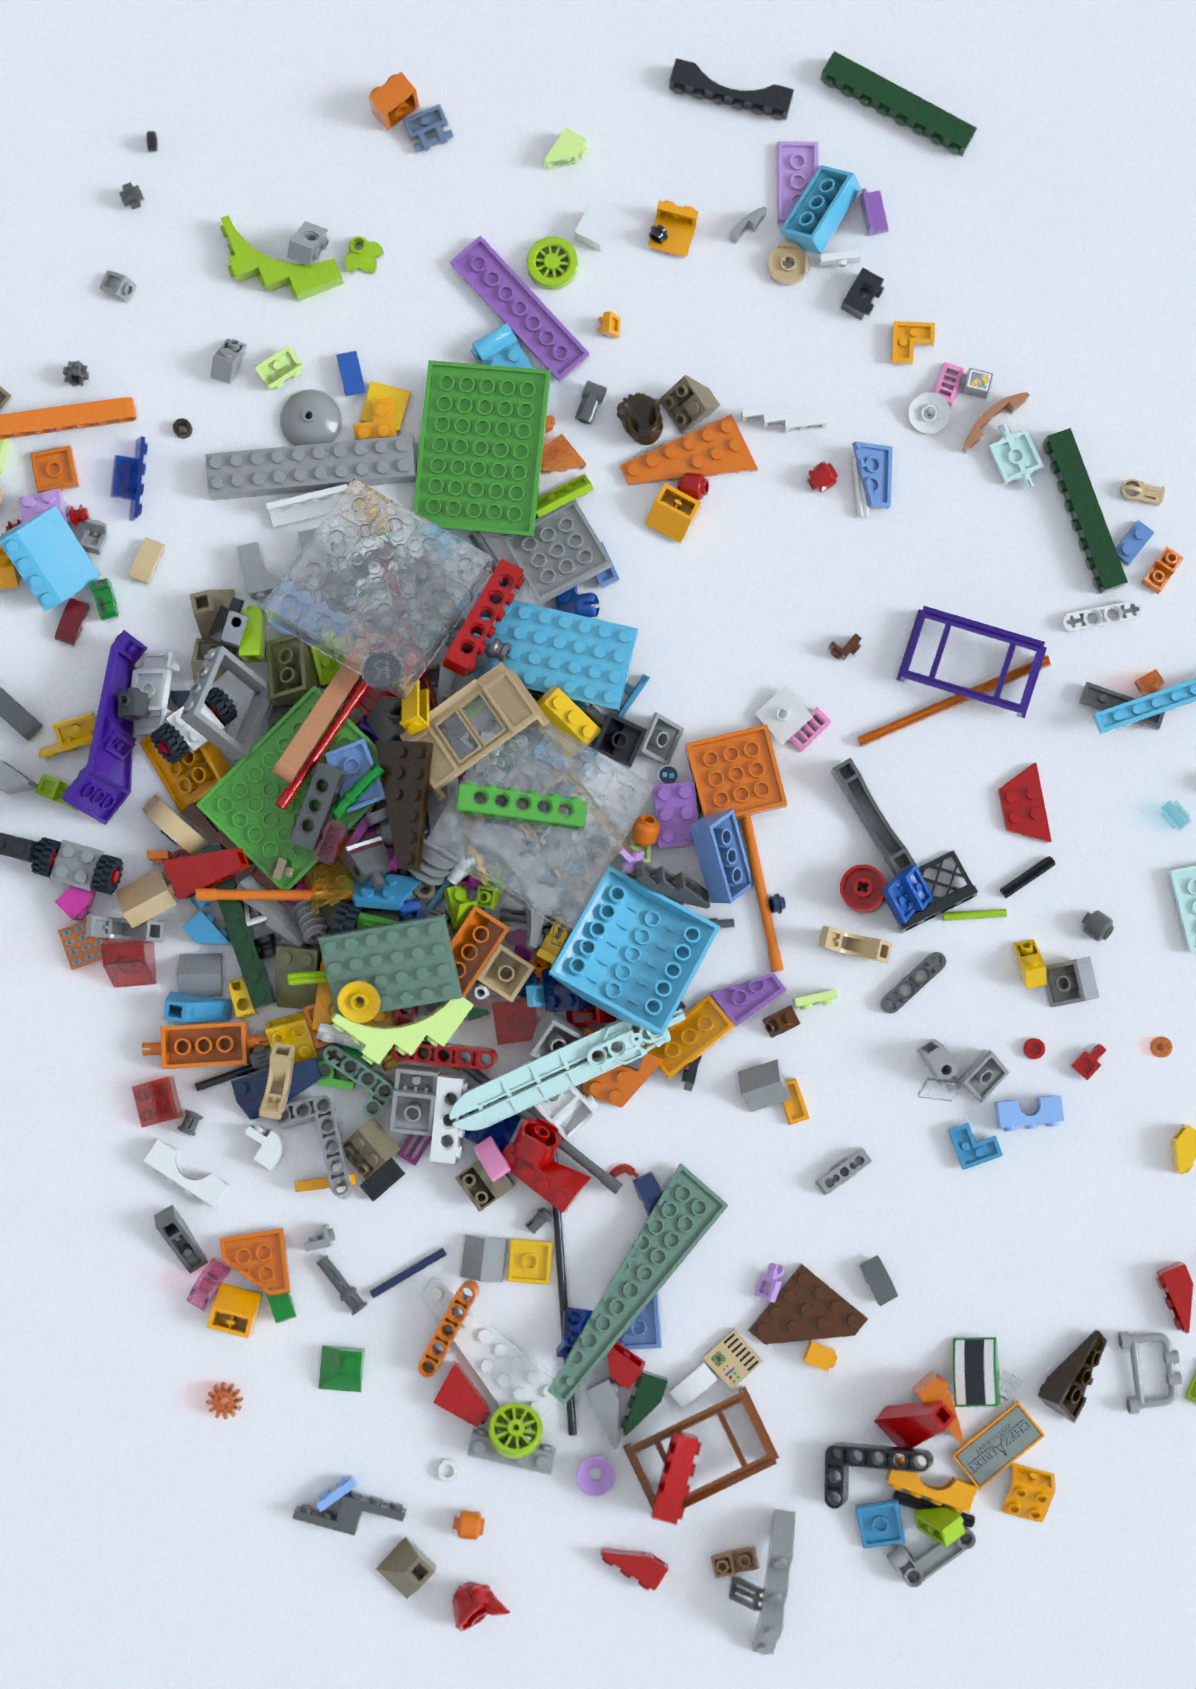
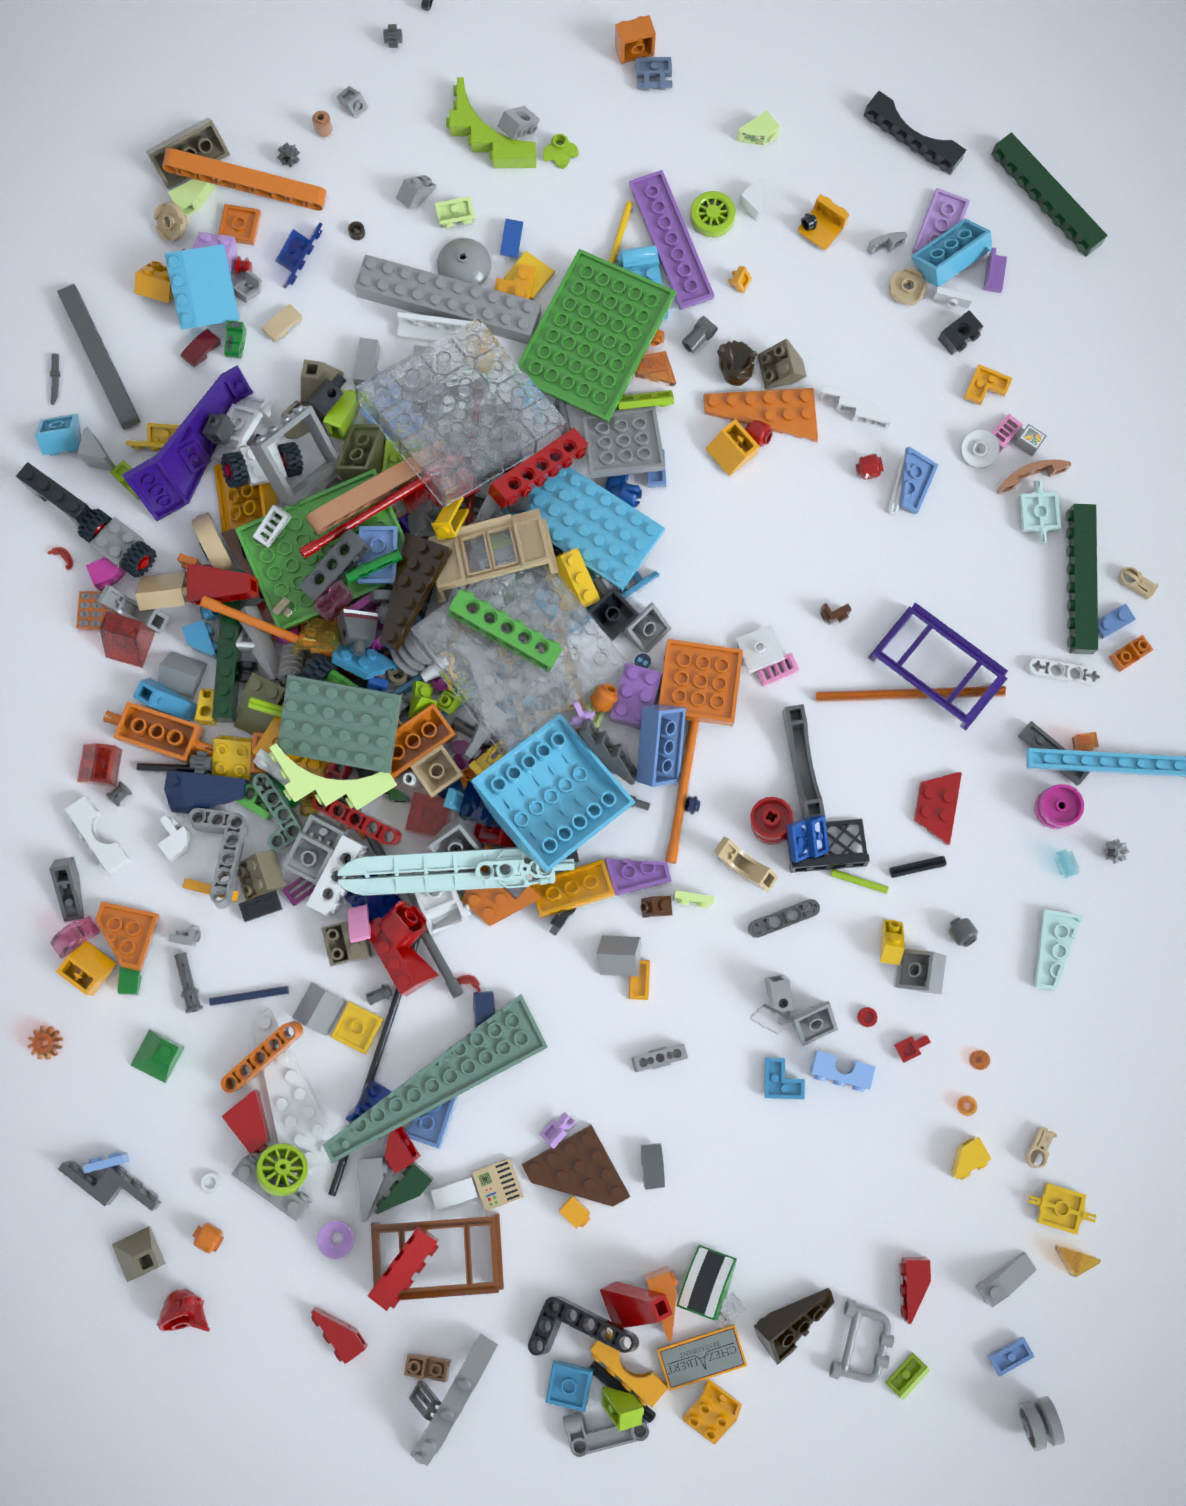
camera: 15 degrees right, 5 degrees down
tan arch [259,1042,295,1120] -> none
yellow dish [338,981,381,1023] -> none
clear tile [360,648,404,690] -> none
flat silver wheel [488,638,512,663] -> none
none -> clear red piece [47,547,73,570]
none -> white slope [252,505,292,548]
none -> nougat brick [312,111,333,137]
none -> yellow piece [608,201,633,264]
none -> clear orange plate [957,1096,977,1116]
none -> dark pink wheel [1034,784,1085,830]

